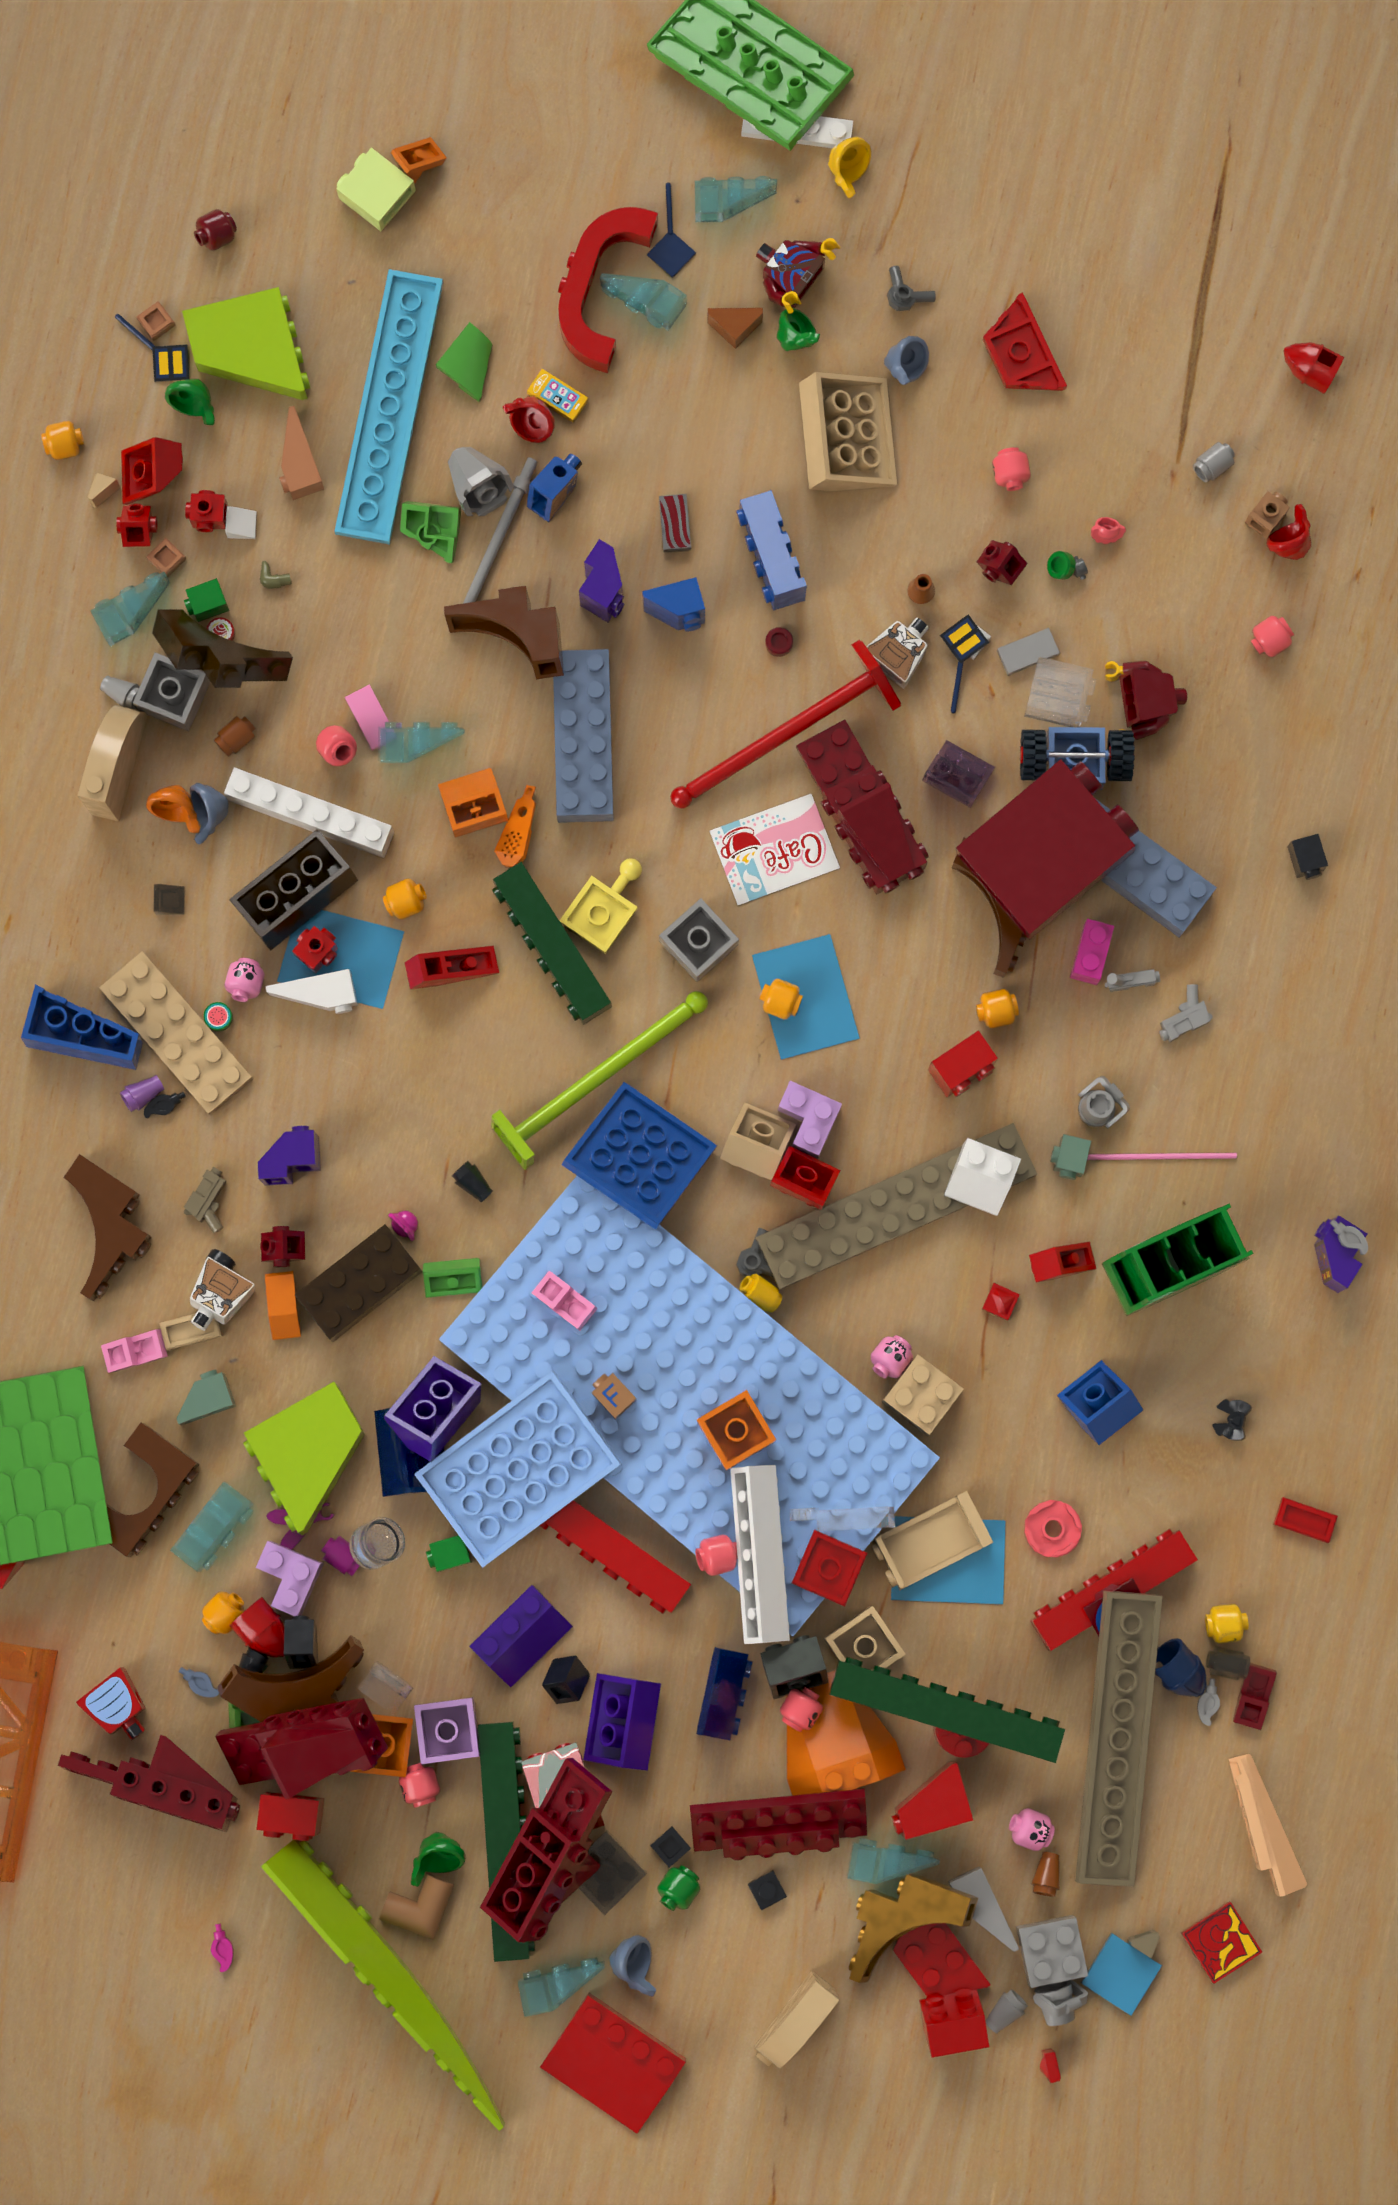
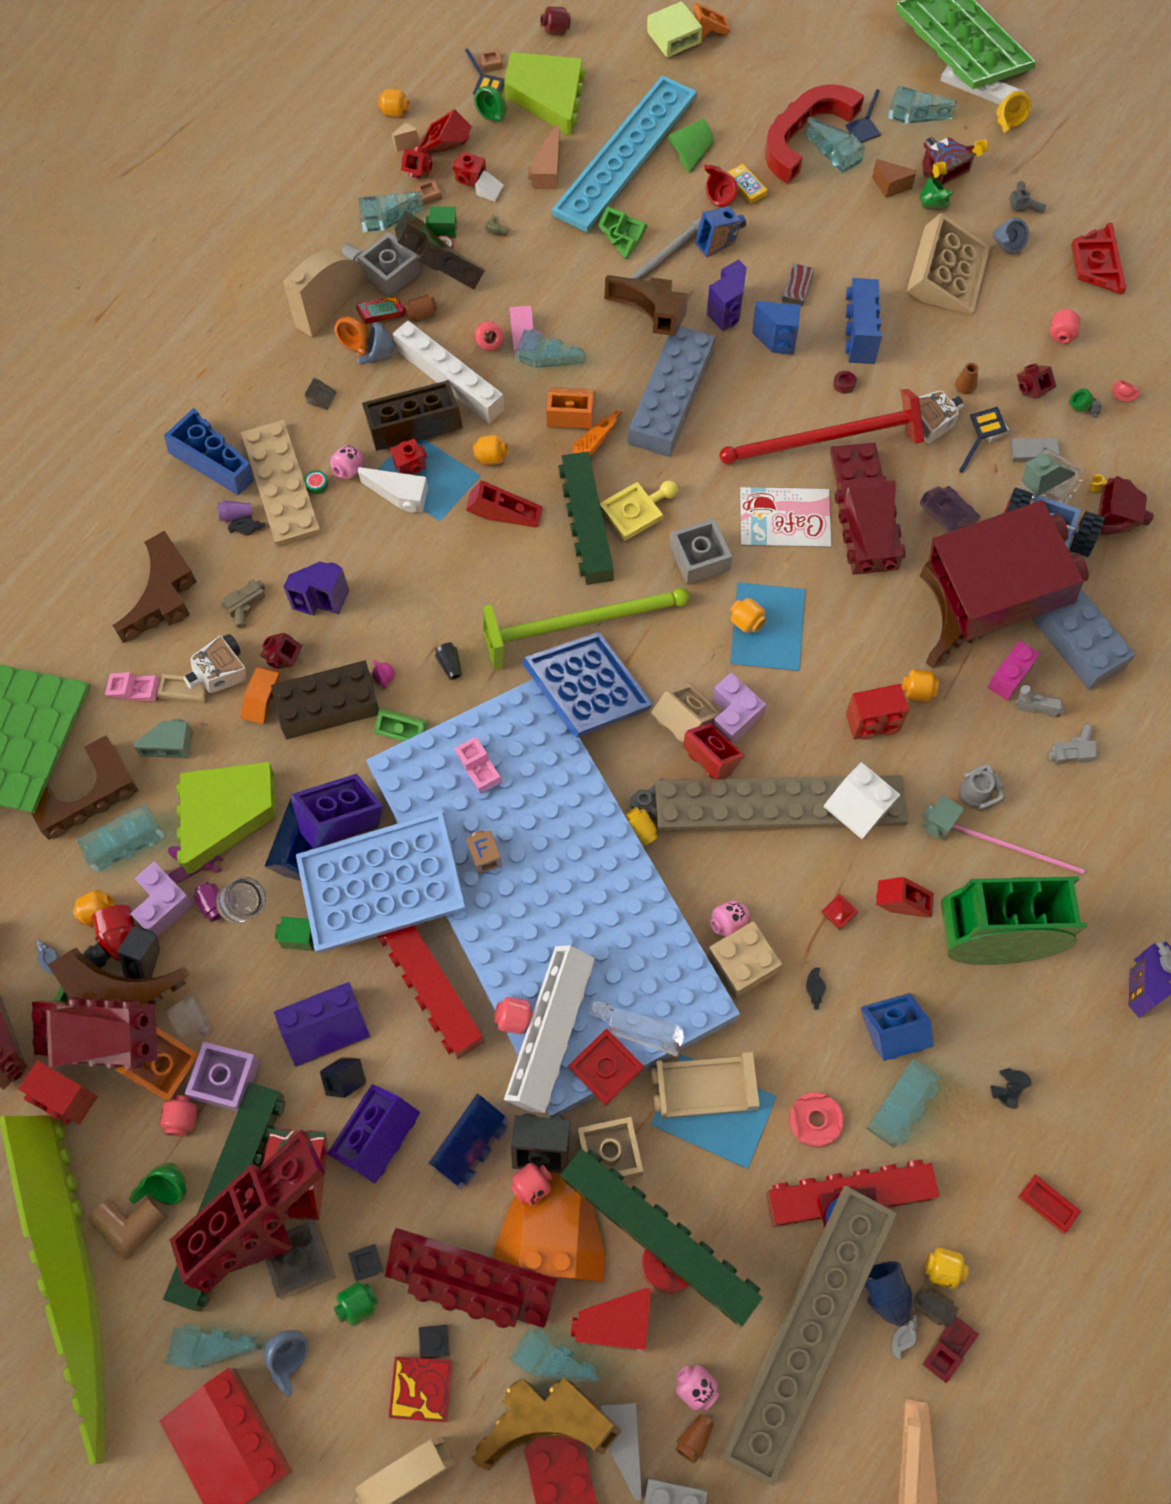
camera: 25 degrees right, 15 degrees down
light grey cone [448,447,514,516] -> none
orange brick [697,1390,776,1471] -> none
none -> red tile [356,296,405,324]
none -> tile [388,1356,452,1422]
none -> black piece [806,967,826,1010]
none -> clear light blue brick [866,1058,941,1148]
none -> sand green slope [1022,453,1075,496]

